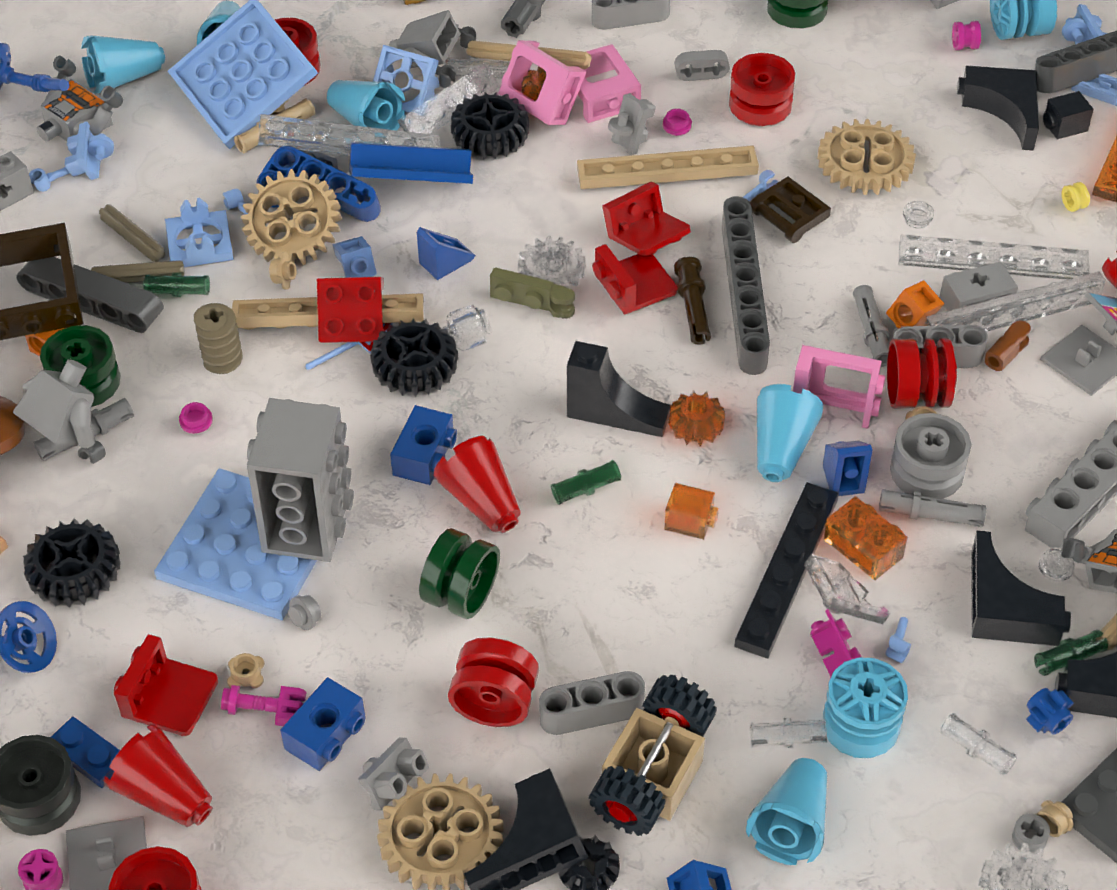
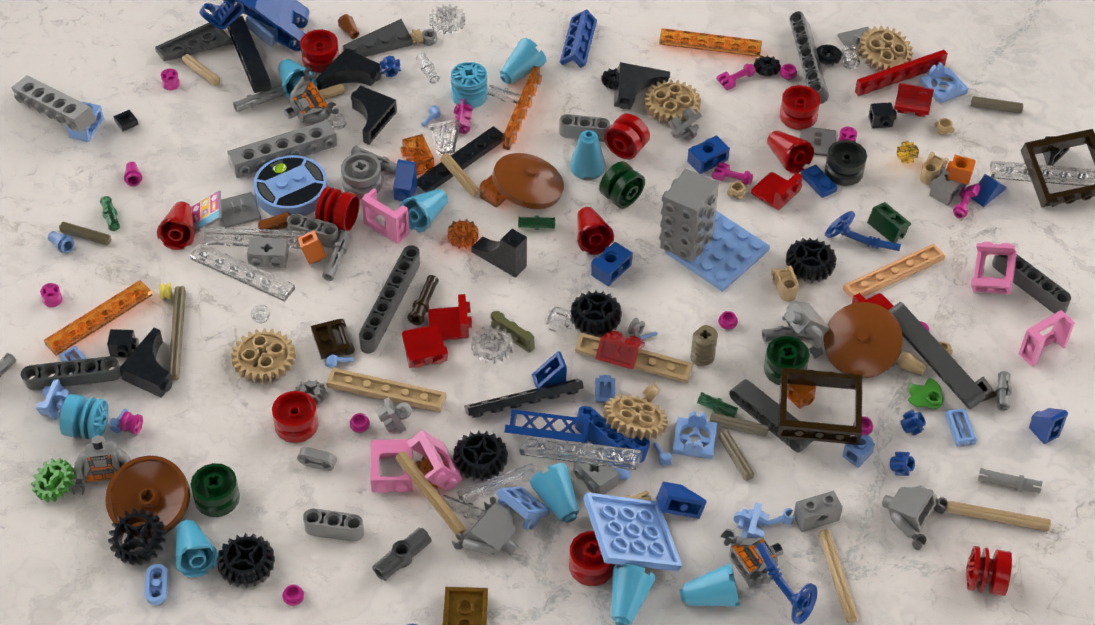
camera: 160 degrees left, 0 degrees up
brick [588,675,717,836] -> none
clear green pin [1034,630,1108,676] -> none
none -> light blue hand [110,409,128,433]
none -> dark tan axle [168,286,186,380]
none -> piece [254,155,327,216]
none -> light grey gear [295,379,326,406]
none -> tan axle [440,153,480,197]
none -> black plate [464,378,584,418]
none -> dark orange dish [492,153,564,209]
none -> clear orange plate [503,66,542,150]
none -> medium azure cone [570,130,605,180]
none -> light grey bush [628,318,645,337]
none -> blue slope [656,482,707,519]
none -> tan piece [771,266,799,301]

